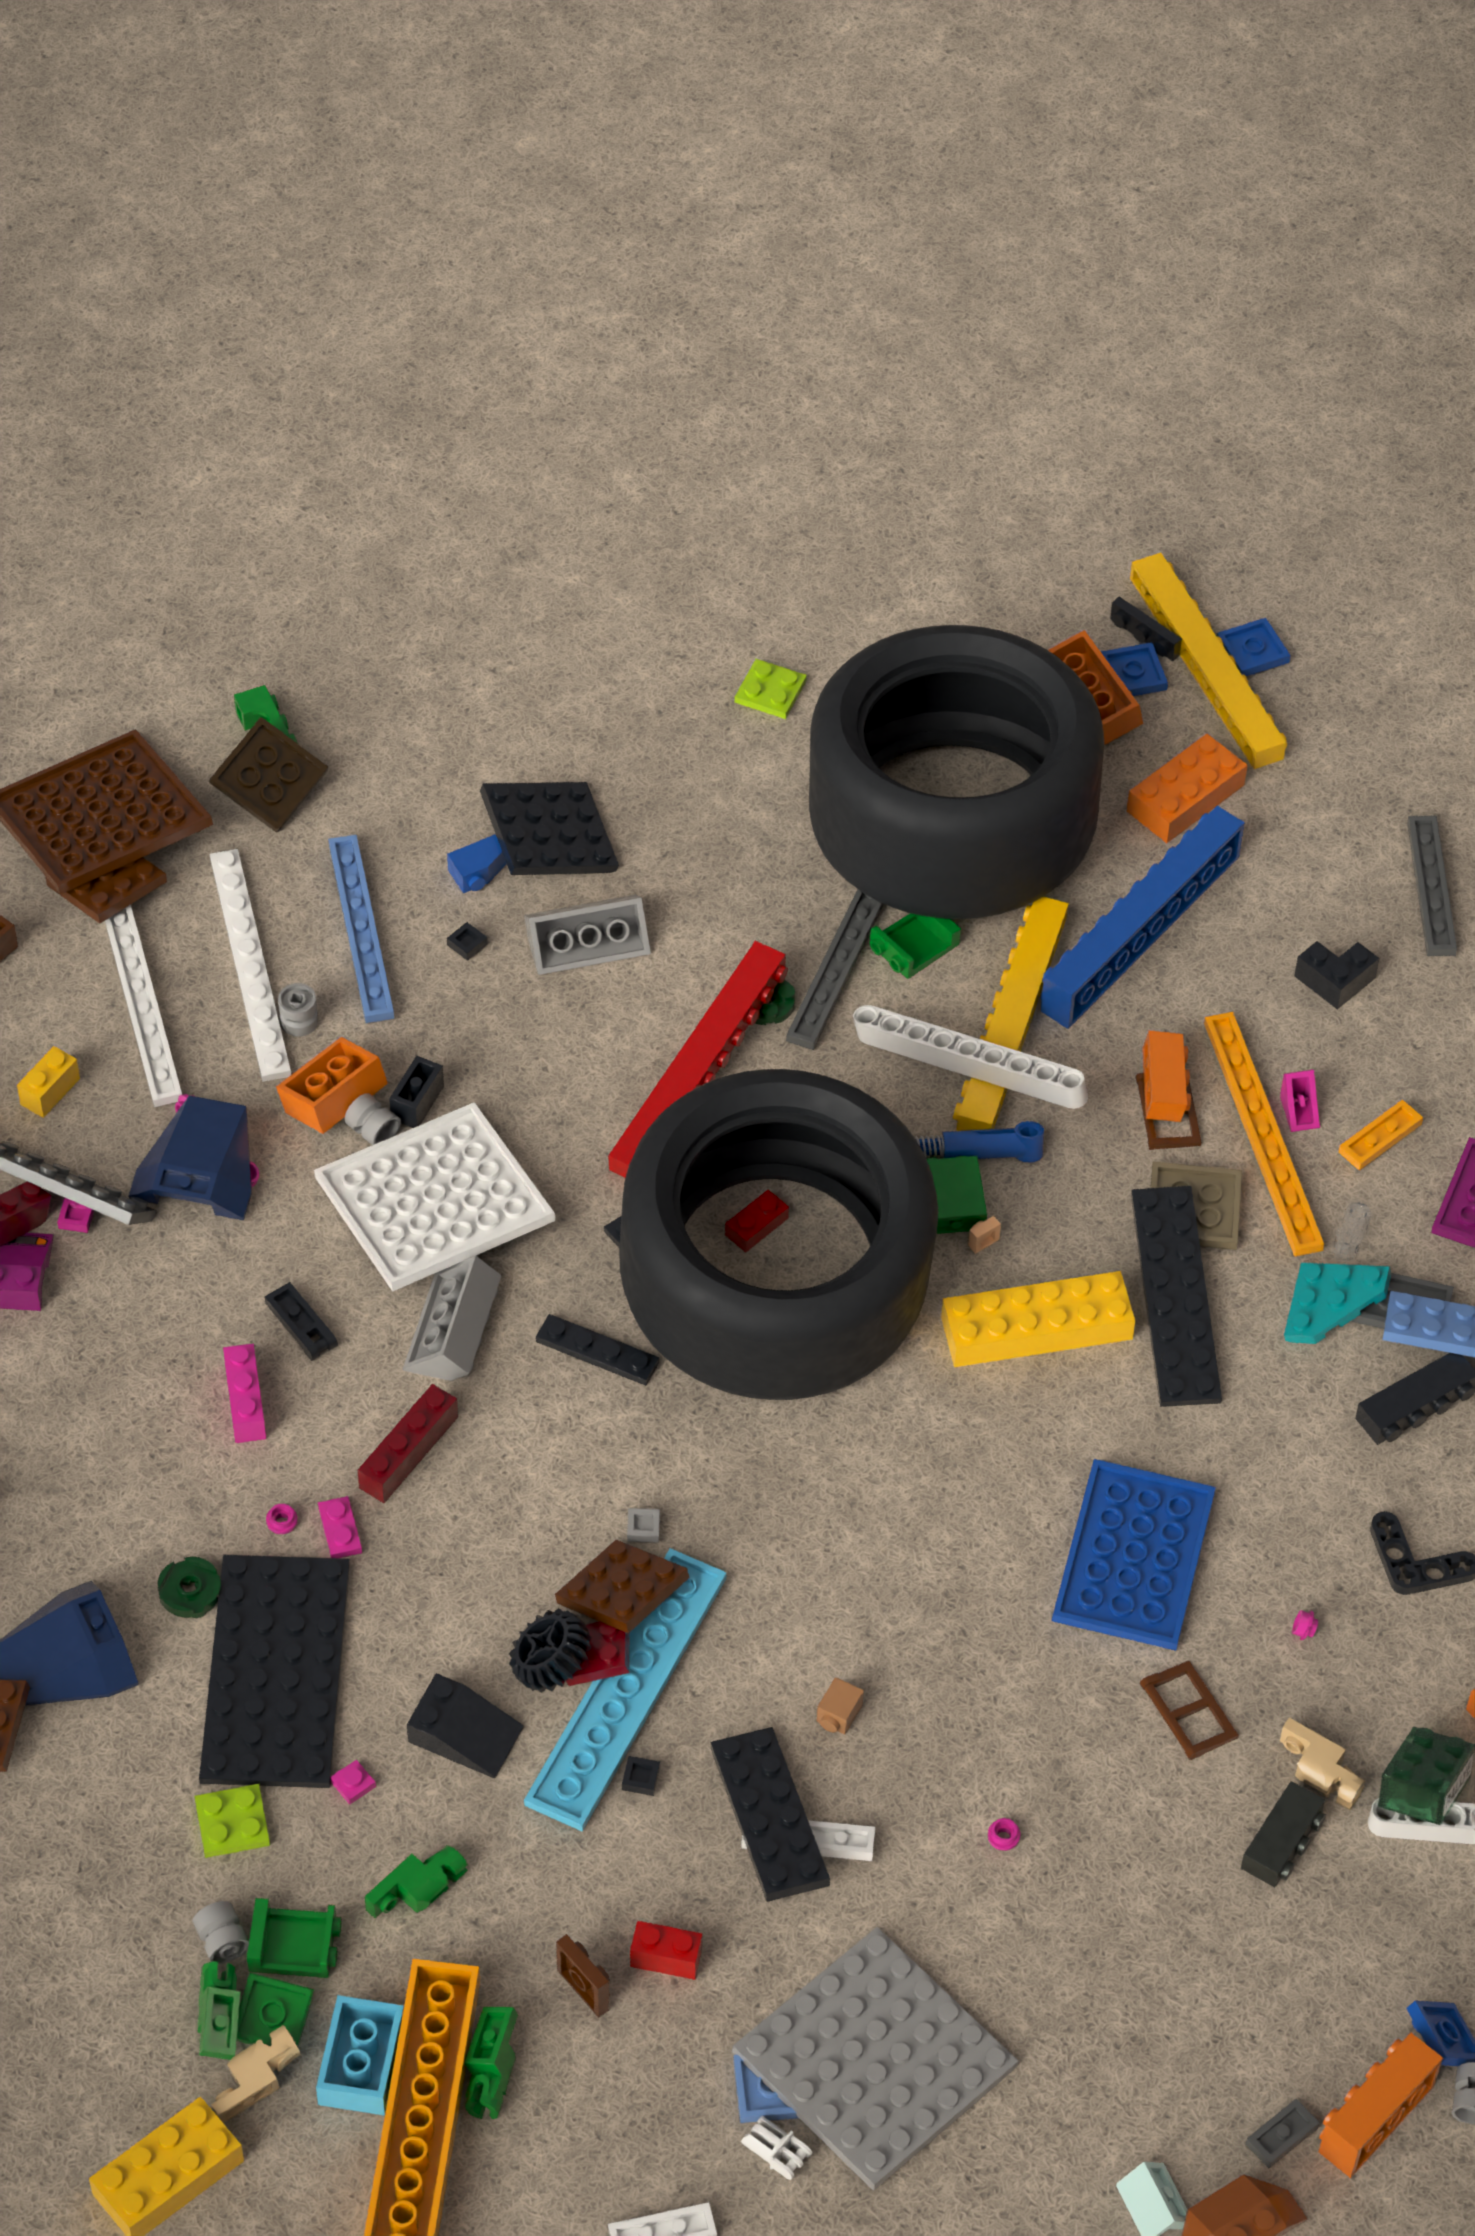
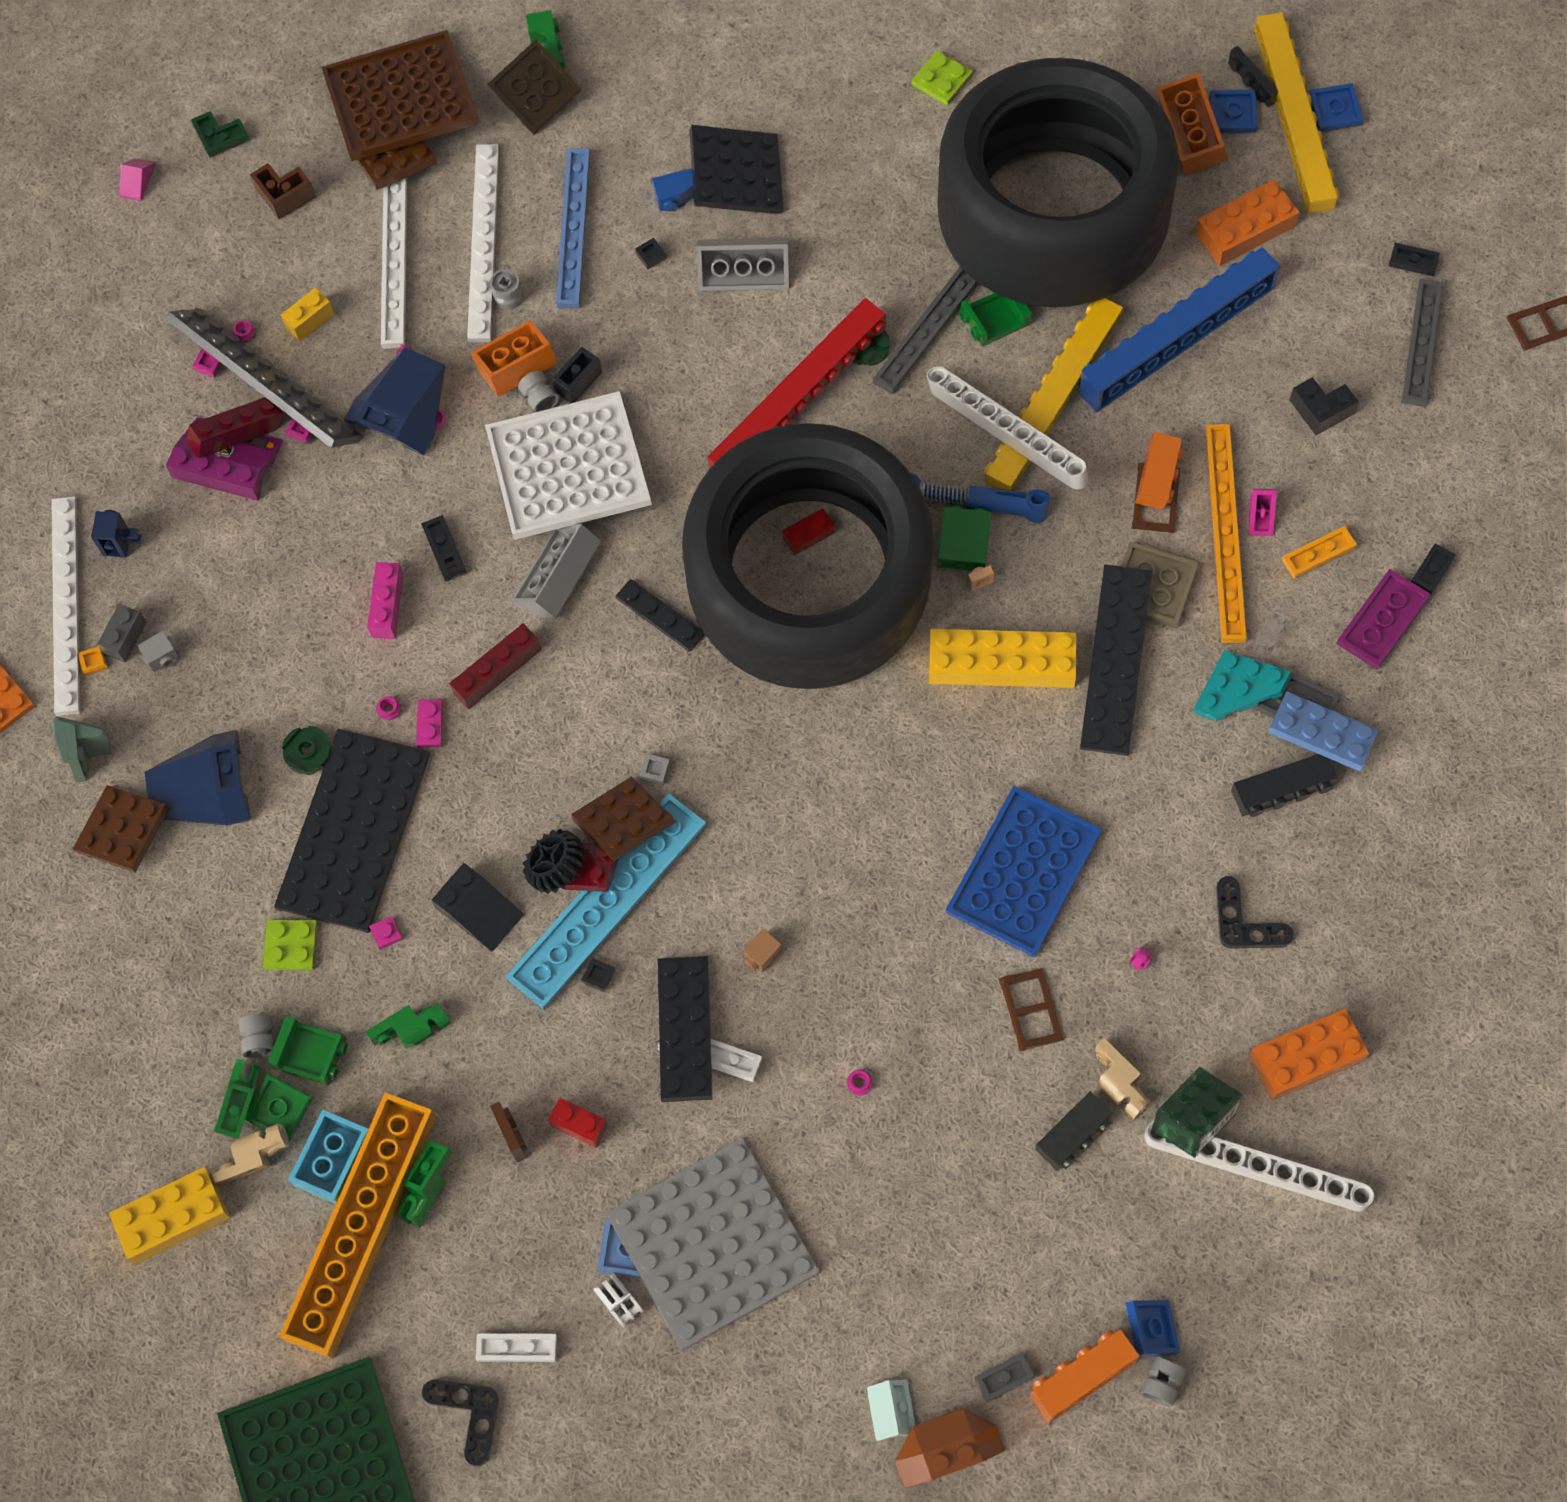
camera: 20 degrees right, 15 degrees up
none -> black plate [1389,243,1440,277]

